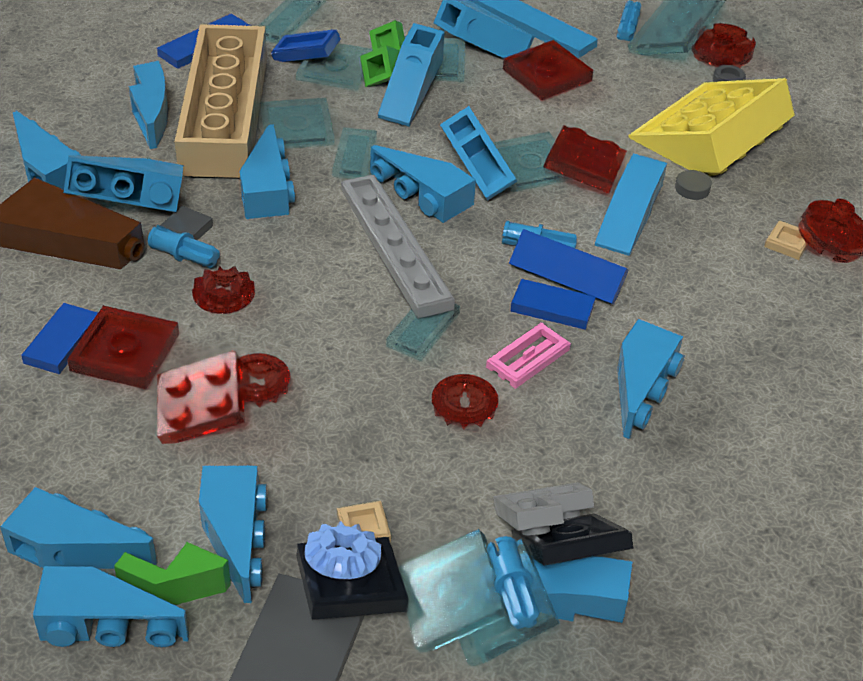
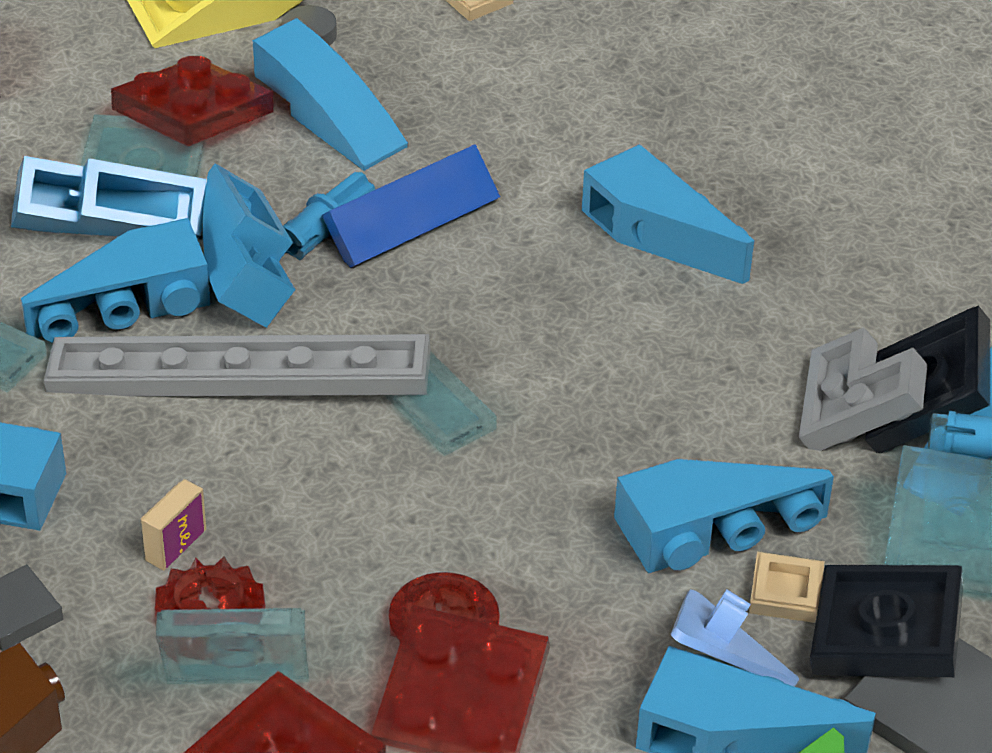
camera: 65 degrees left, 0 degrees up
dark azure axle [148,225,220,268] -> none
light blue gear [305,521,381,579] -> none
clear red gear [431,374,498,429] -> none
bright pink tile [486,323,571,389] -> none
blue tile [511,279,596,330] -> none
none -> tile [141,479,206,571]
none -> clear light blue tile [156,608,310,684]
none -> dark azure slope [203,163,296,328]
none -> dark azure slope [614,459,834,574]
none -> light blue piece [671,589,799,687]

